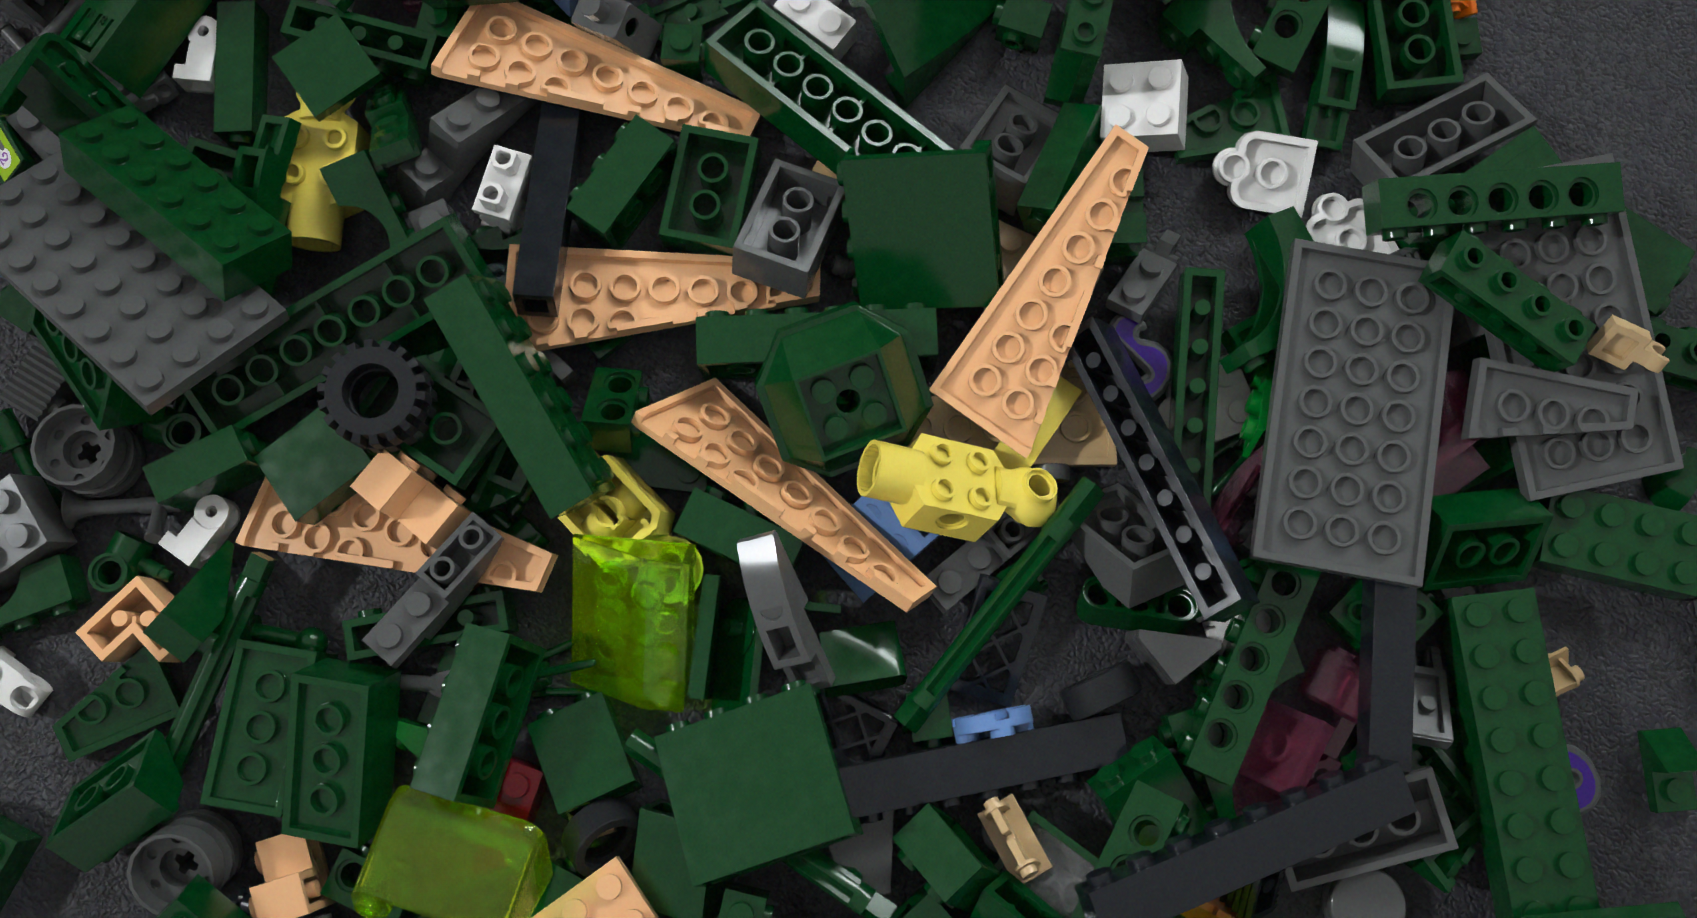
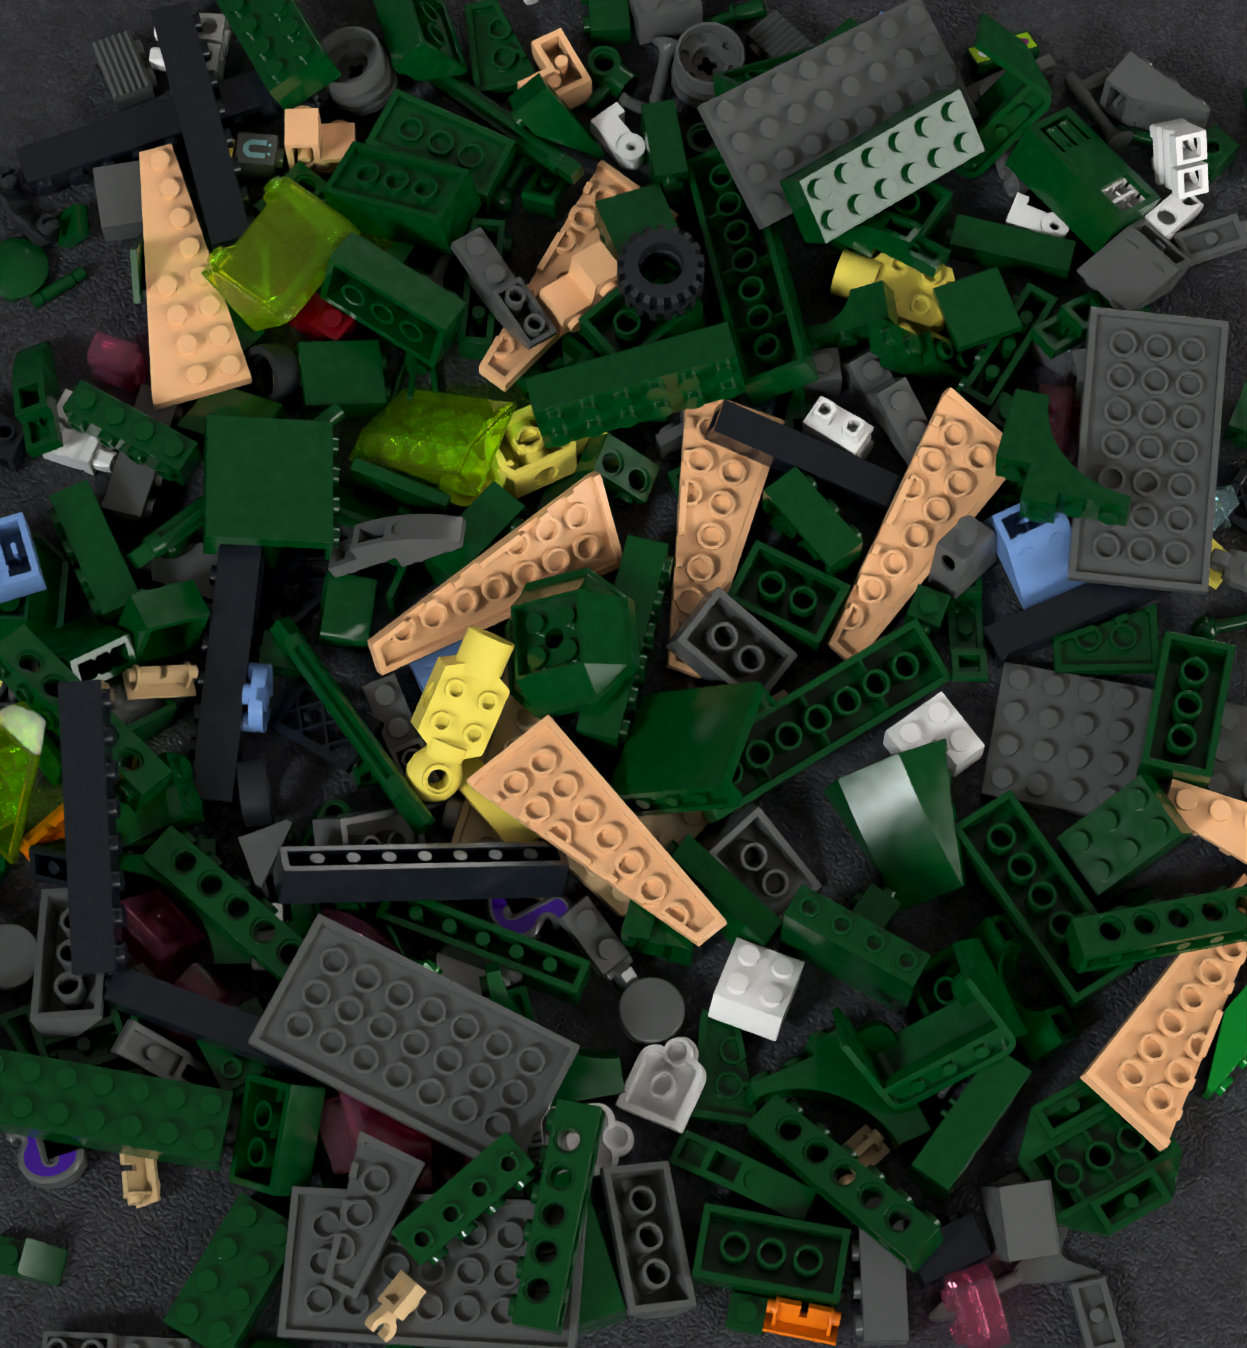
camera: 105 degrees right, 10 degrees down
none -> dark green slope [521,163,570,220]
none -> dark grey head [618,977,685,1047]

